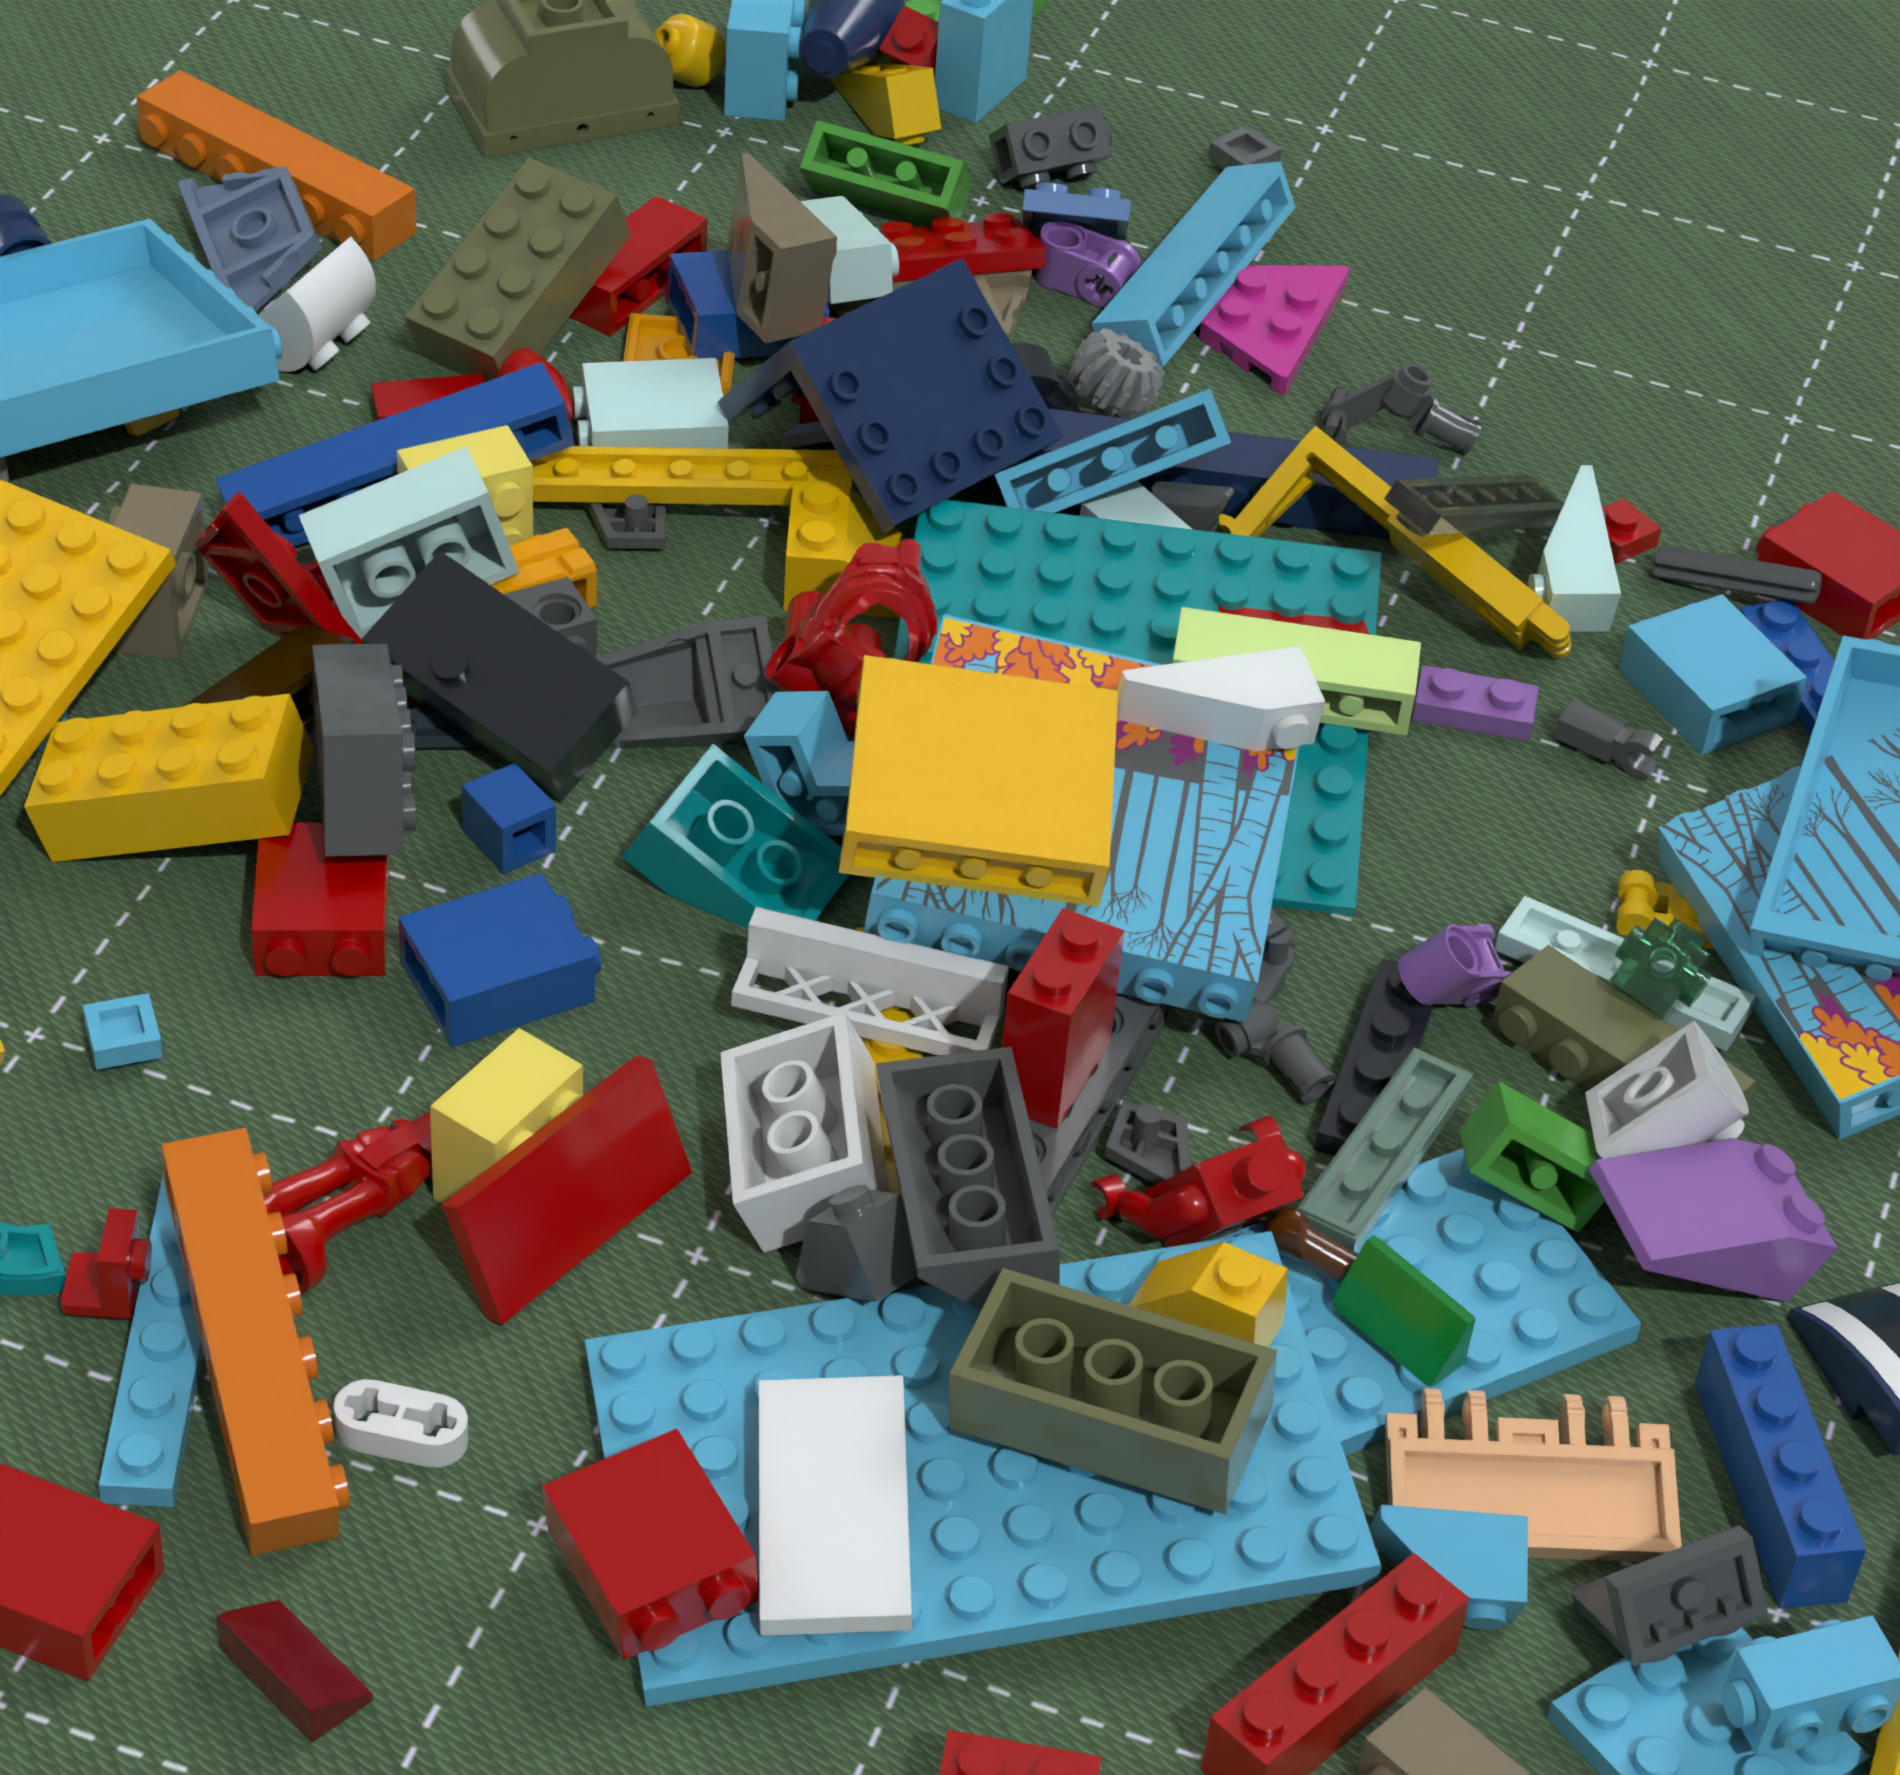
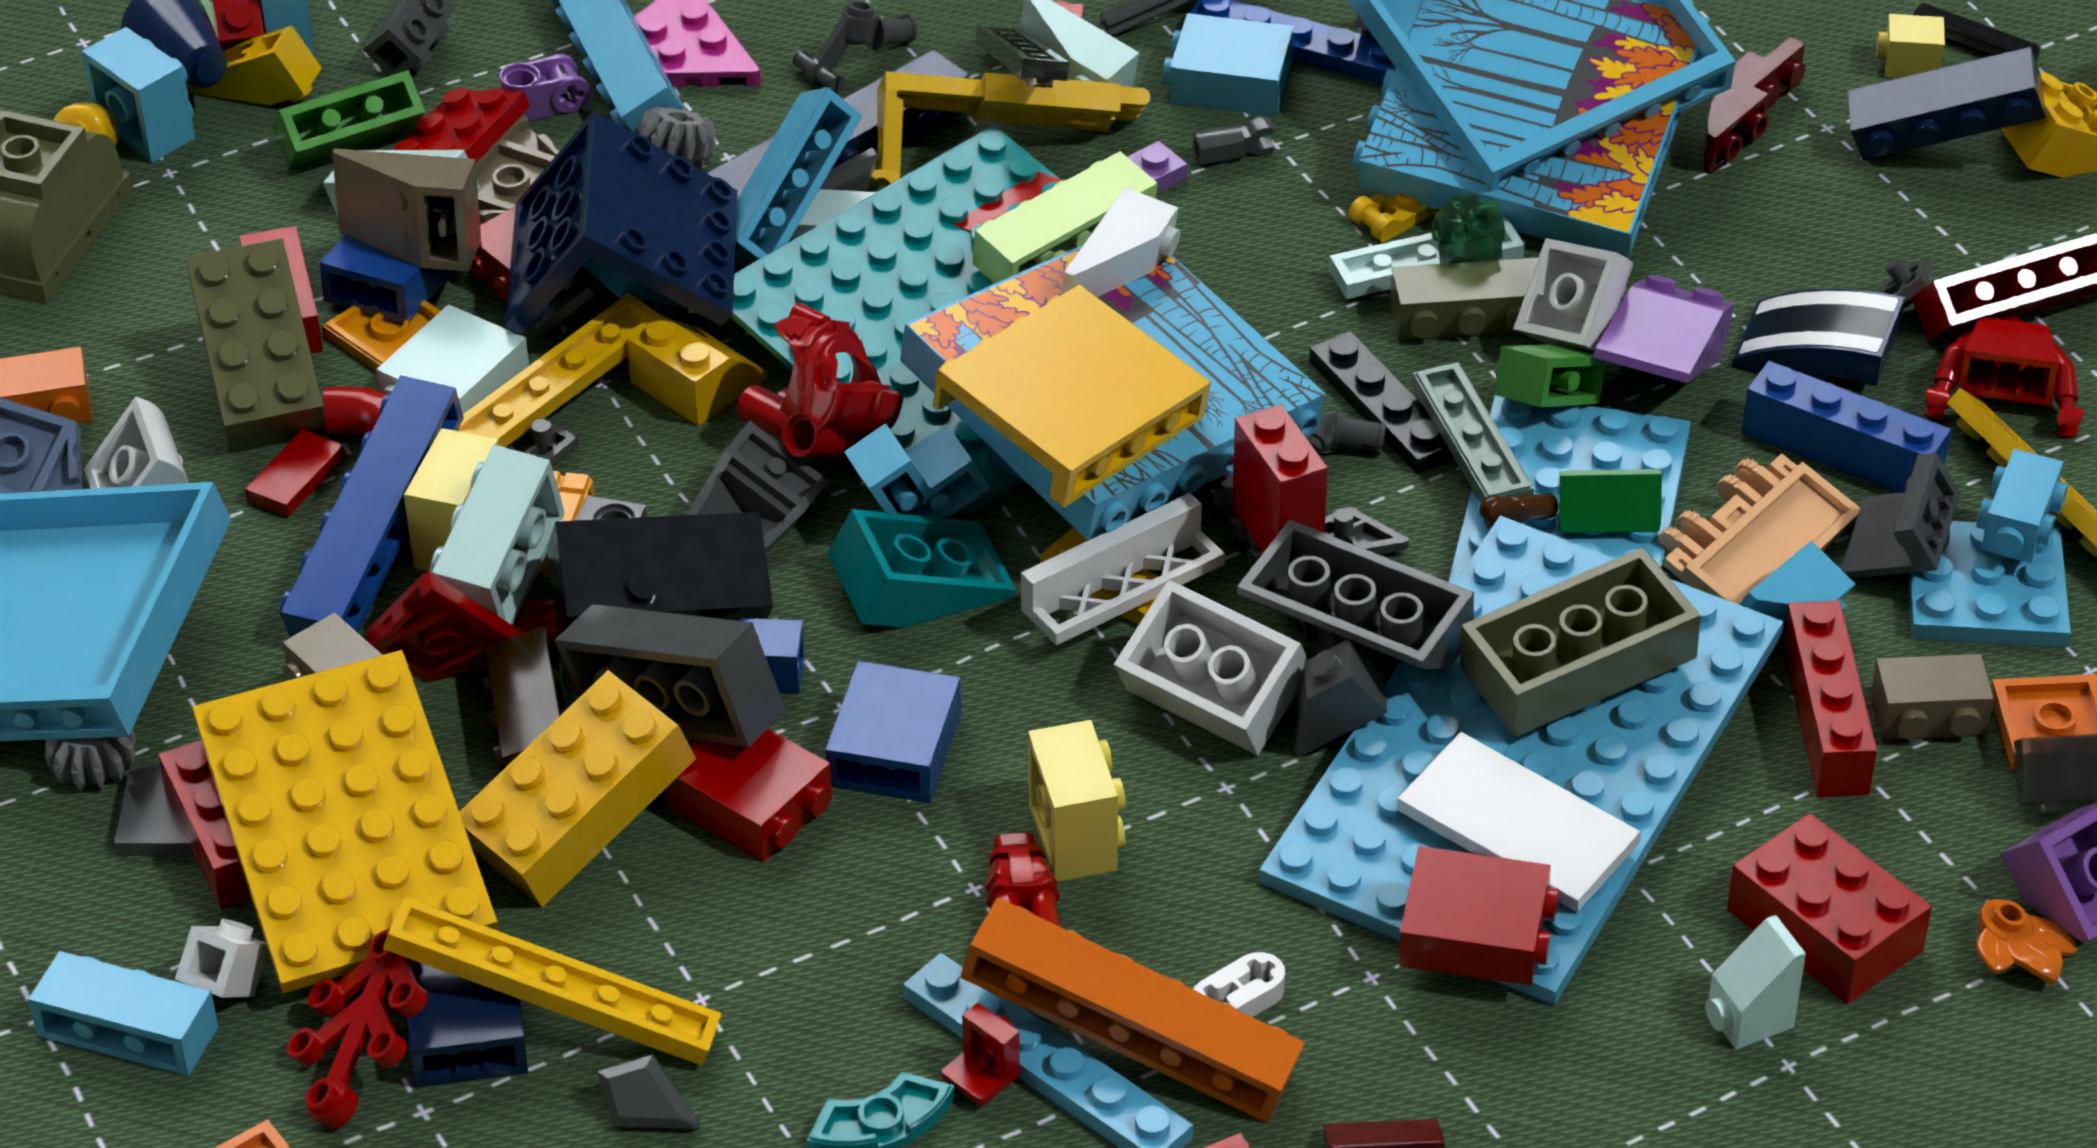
camera: 45 degrees left, 0 degrees up
medium azure plate [83,993,163,1070] -> none
red tile [441,1056,692,1325] -> none
medium blue plate [1023,182,1131,239] -> none
red torso [1091,1116,1306,1248] -> none
yellow slope [1129,1242,1288,1347] -> none
medium lavender piece [1398,924,1513,1007] -> none

